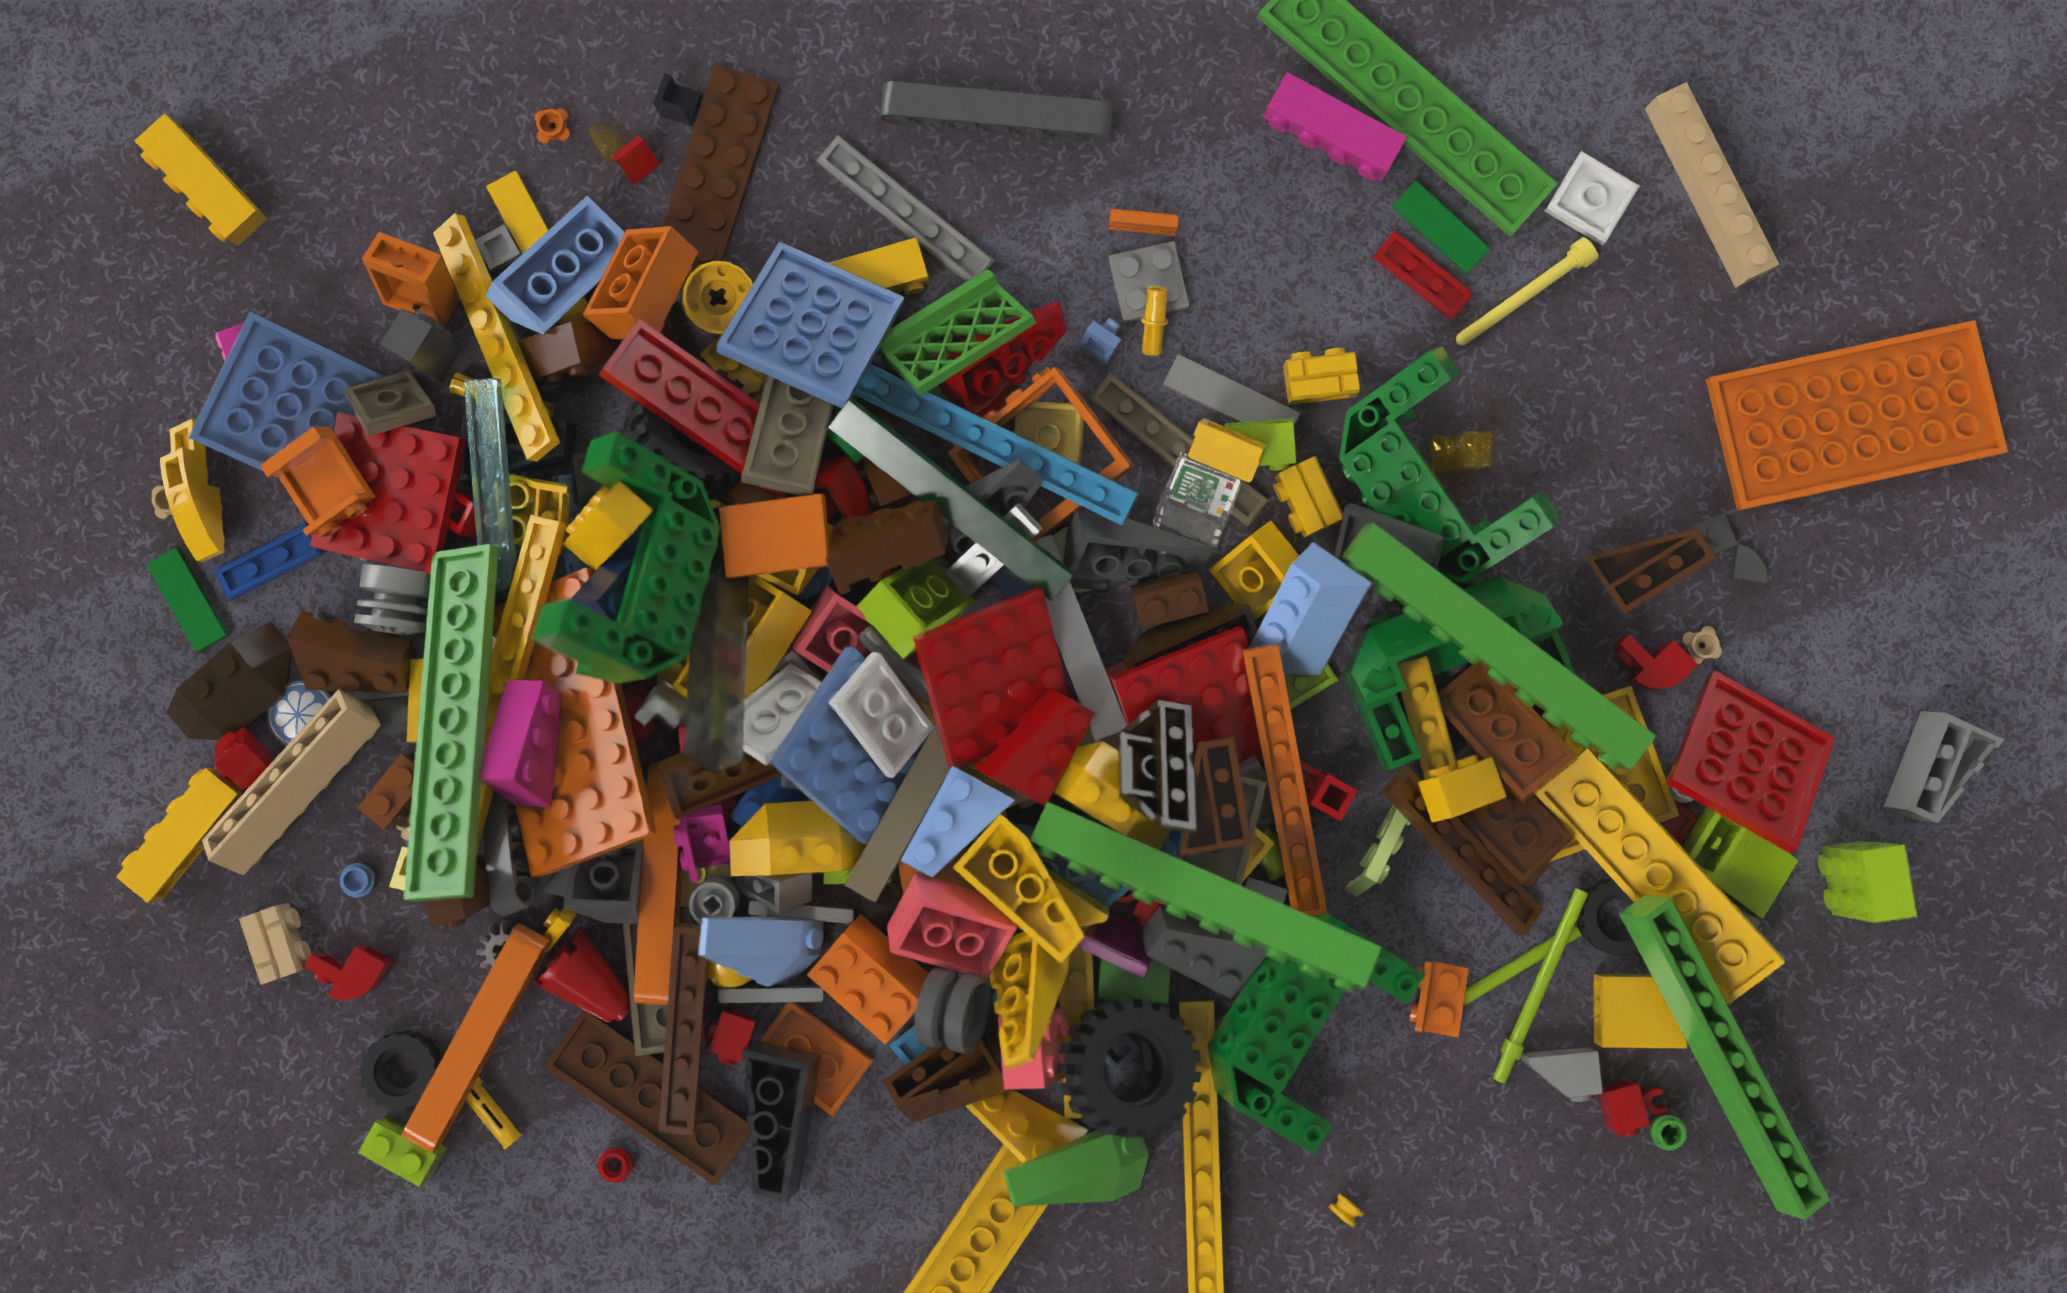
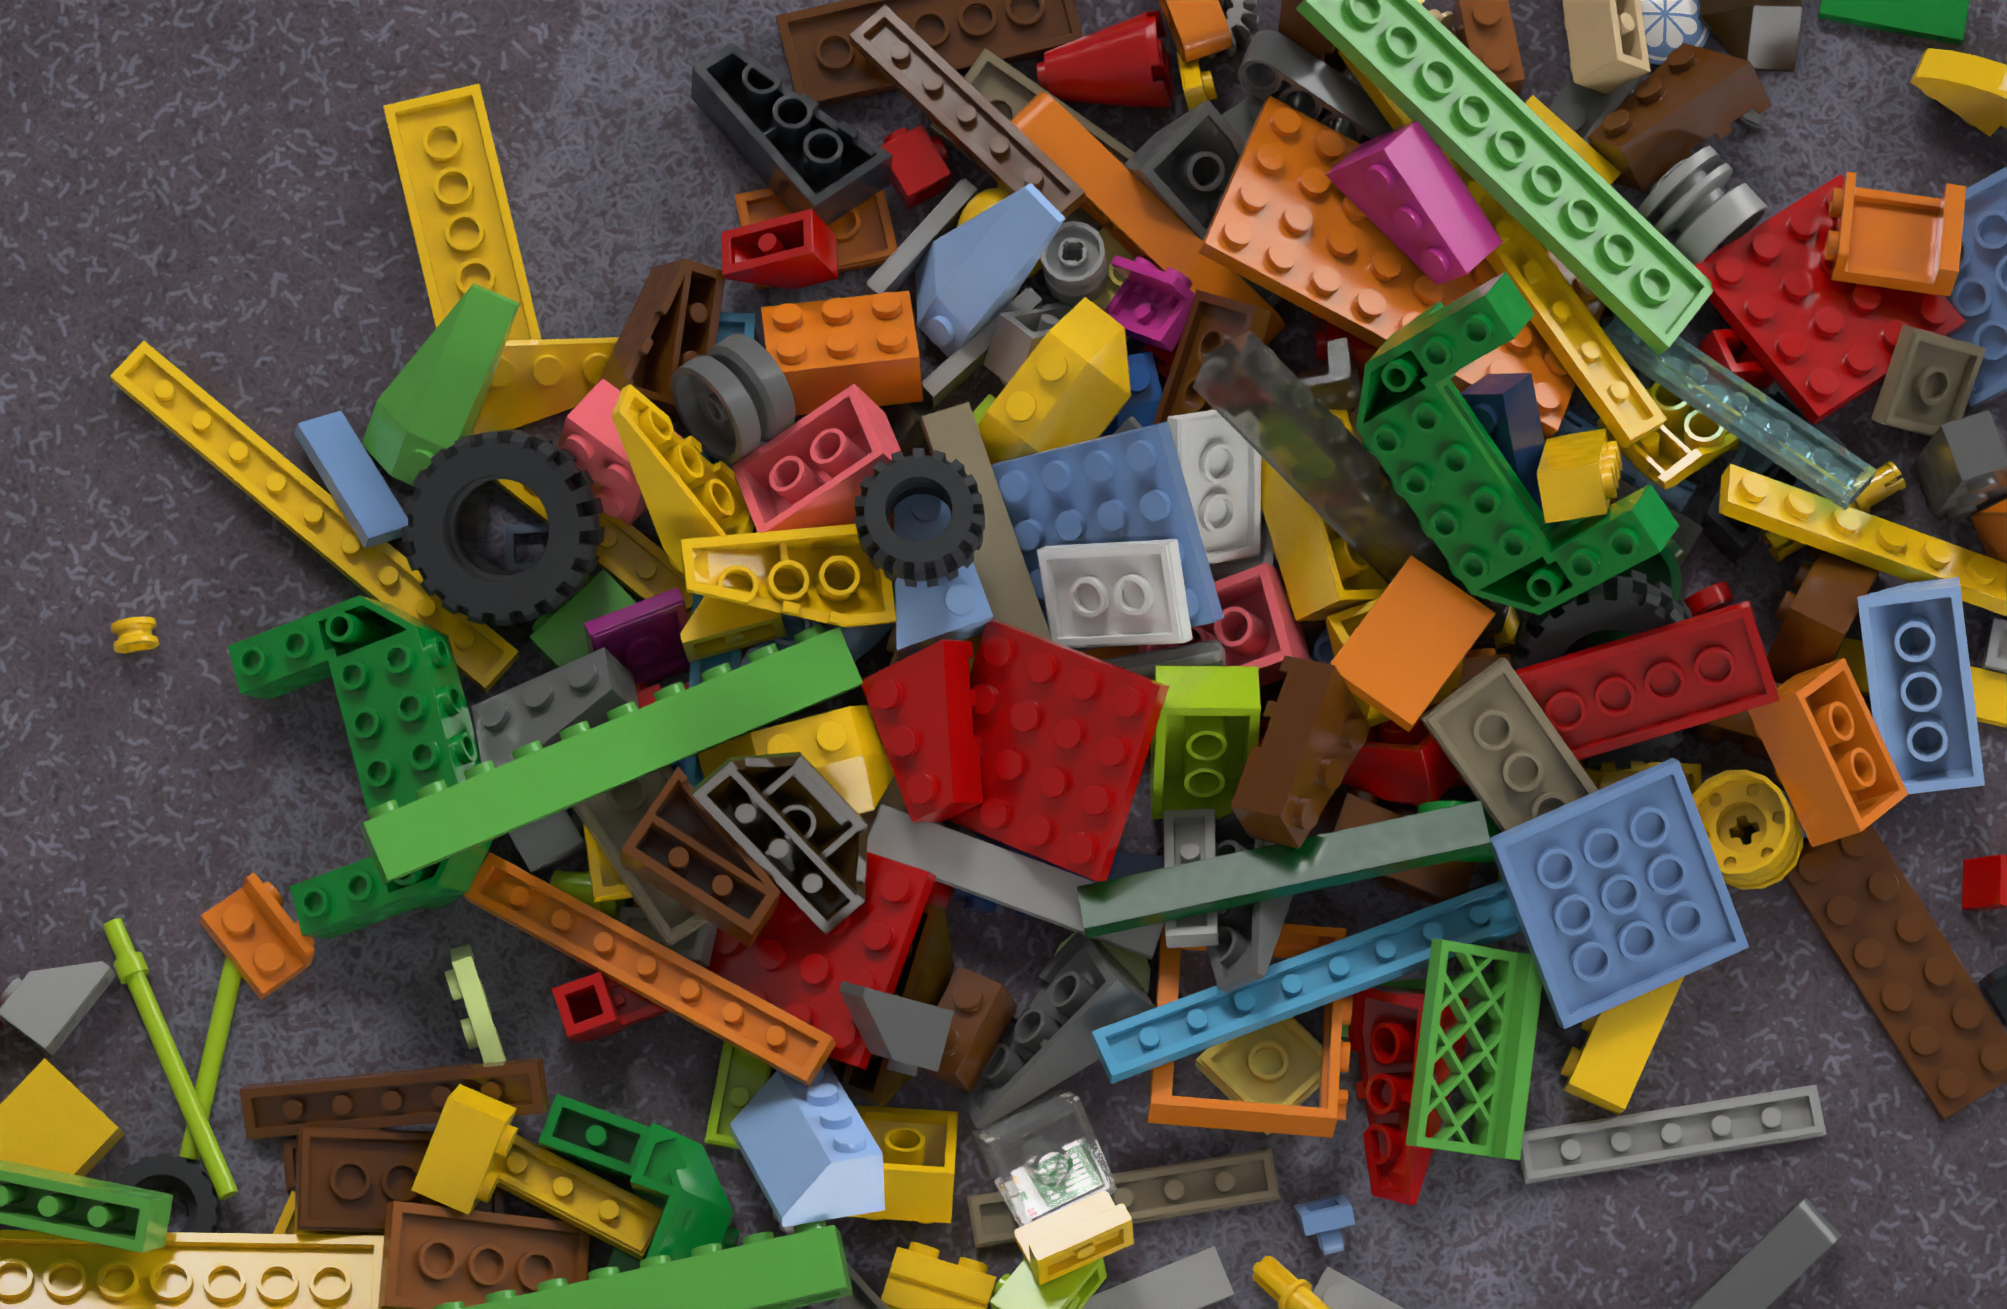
camera: 125 degrees right, 10 degrees down
blue tile [214,524,323,601] -> none
none -> medium blue tile [294,411,408,549]
none -> red slope [721,209,838,290]
none -> dark grey slope [839,981,954,1077]
none -> black tyre [854,448,985,587]
none -> red tile [1684,581,1734,617]

